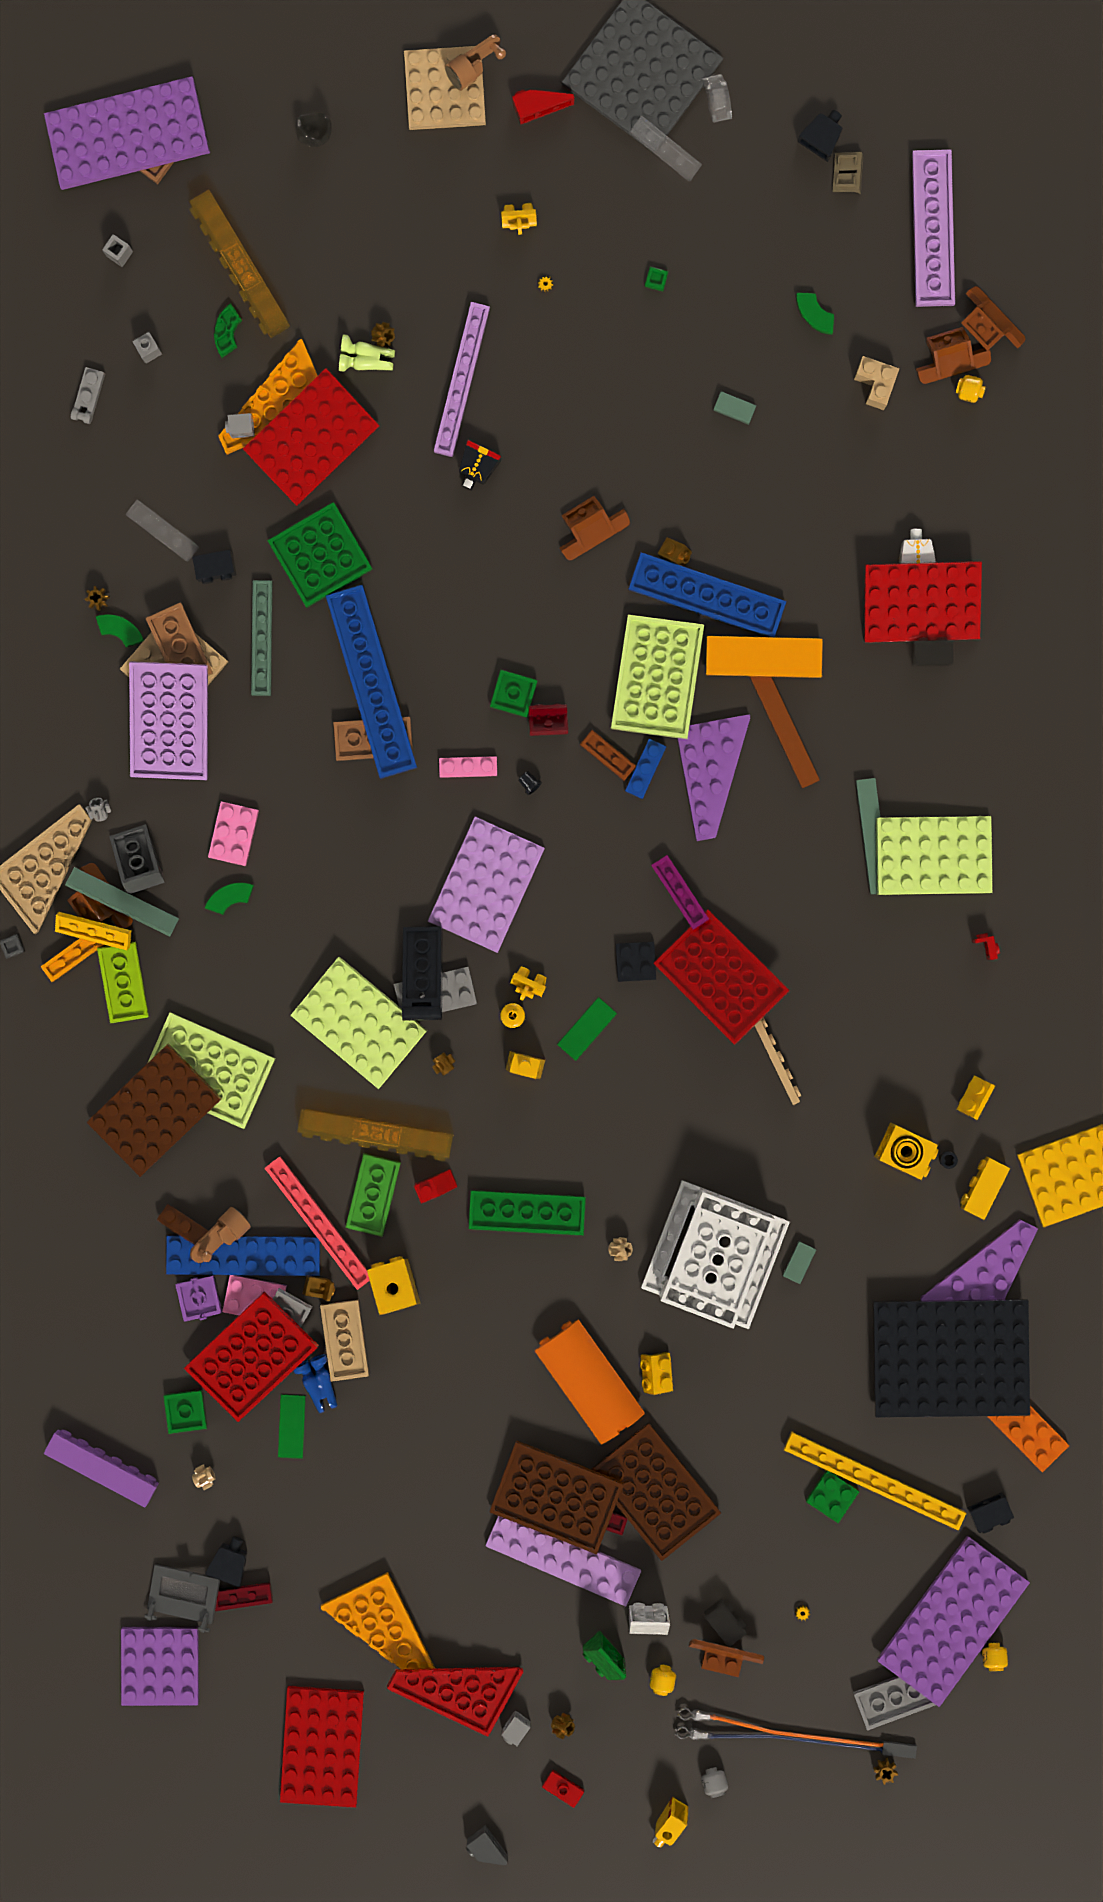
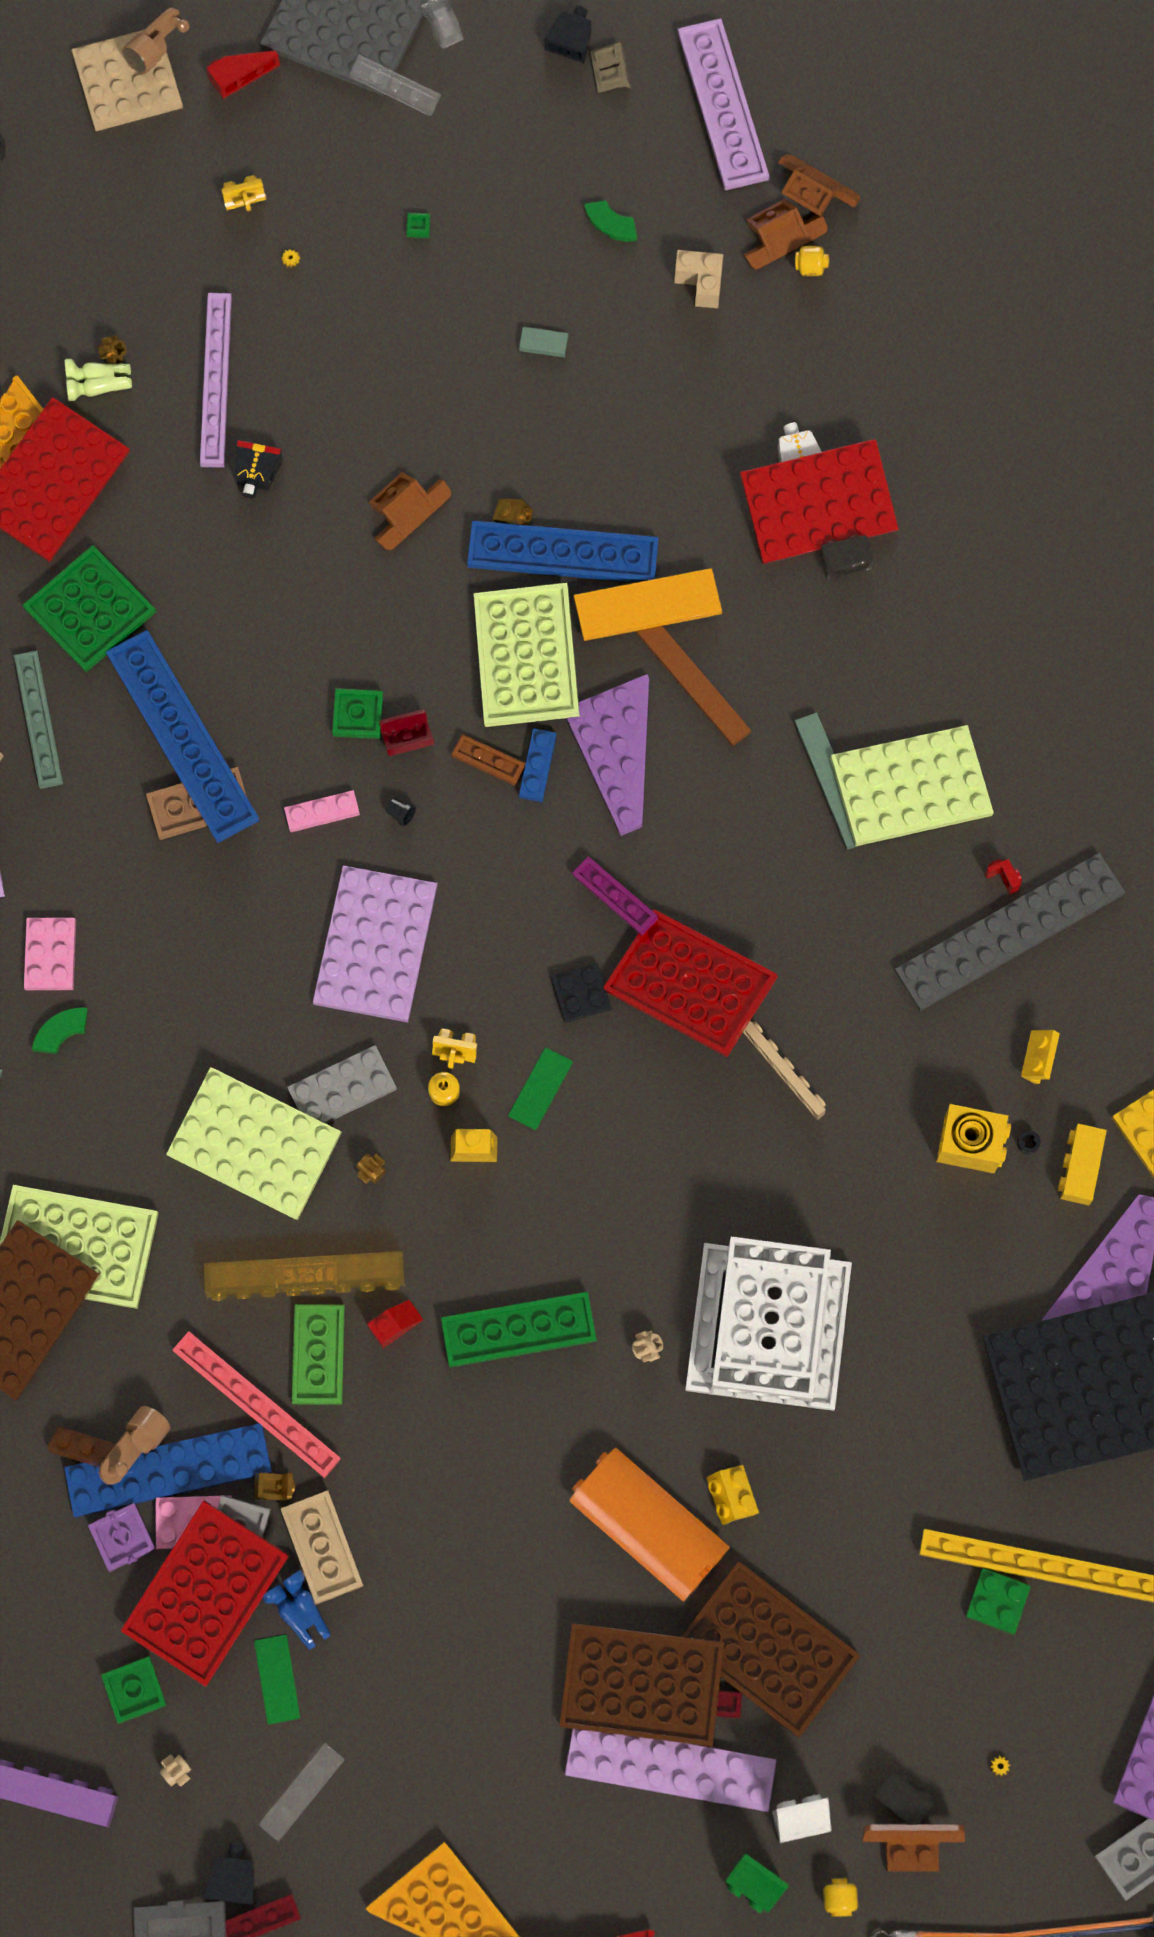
camera: 15 degrees left, 15 degrees down
yellow brick [367,1256,421,1315] -> none
black hinge [402,927,443,1021] -> none
sand green tile [782,1241,816,1284] -> none
none -> clear tile [259,1743,345,1842]
none -> dark grey plate [895,852,1125,1011]

